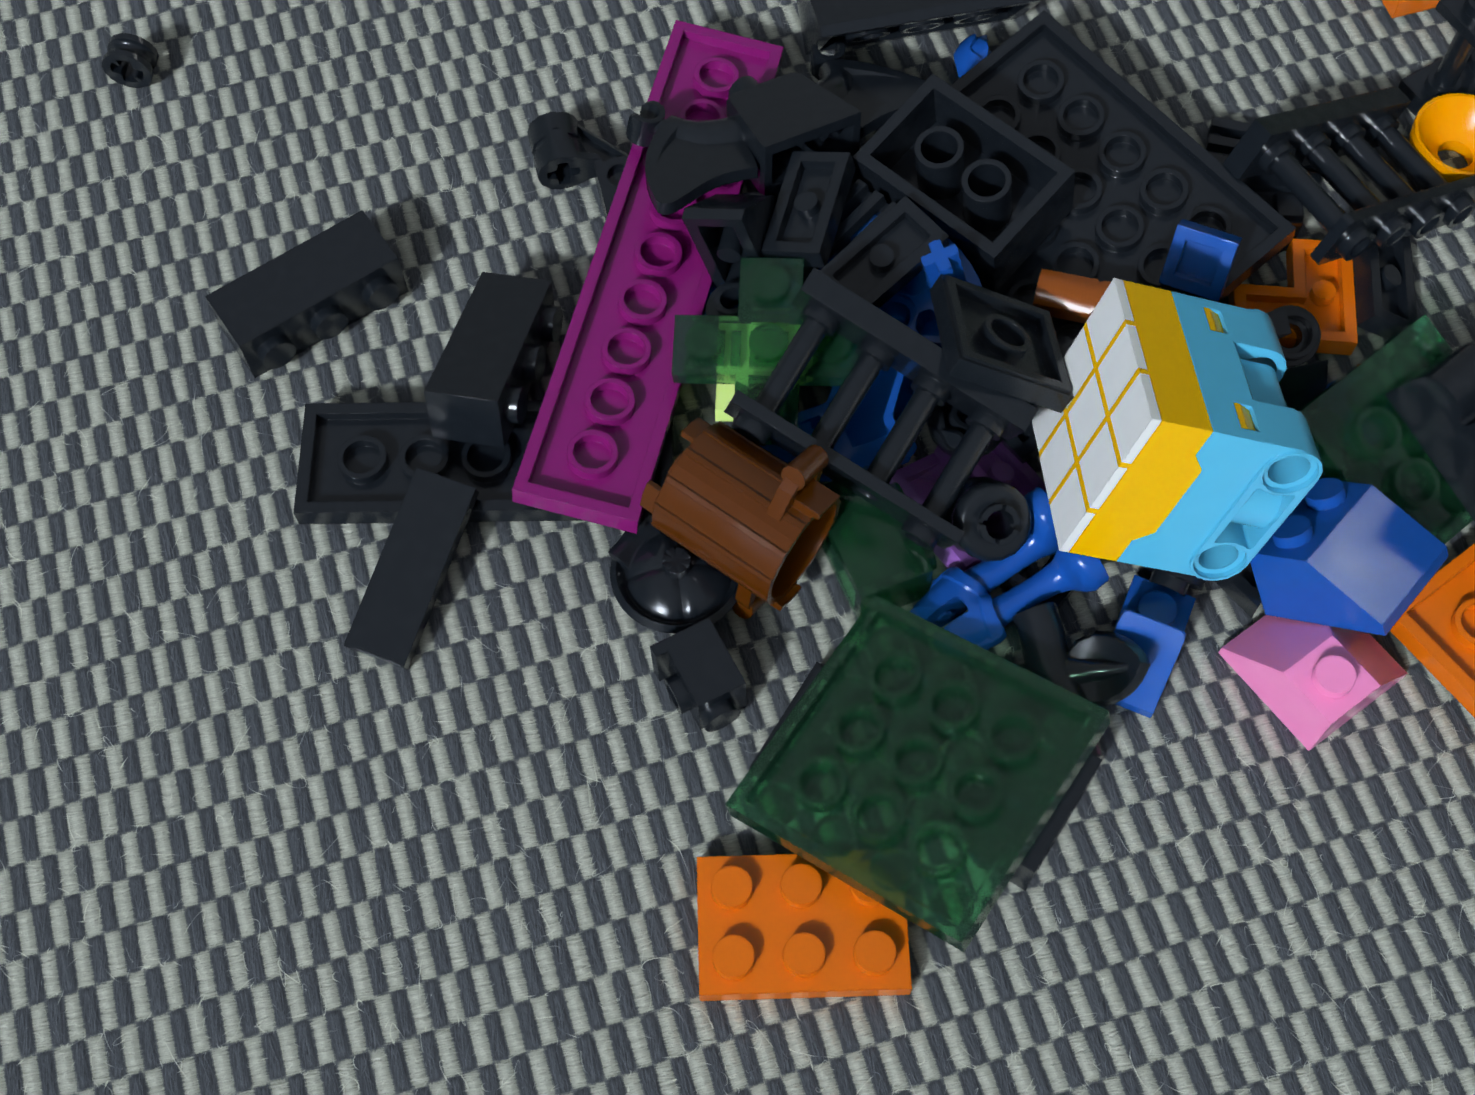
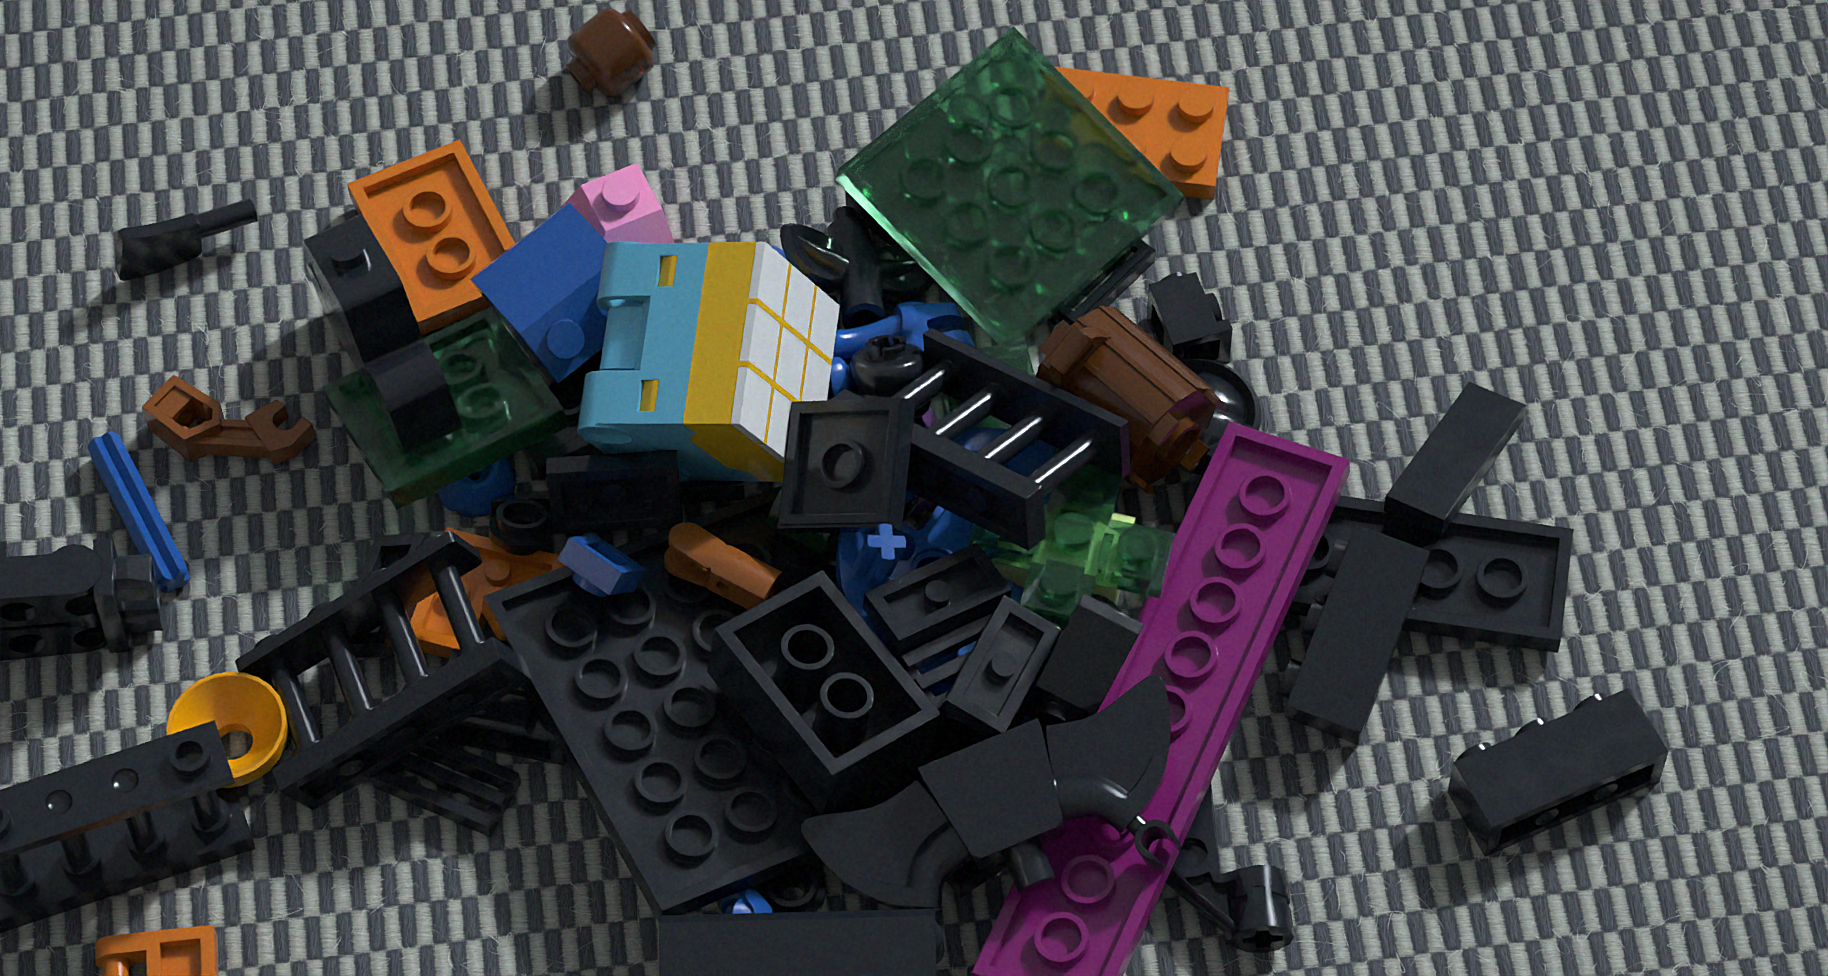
camera: 170 degrees left, 5 degrees down
none -> reddish brown head [565,8,657,97]

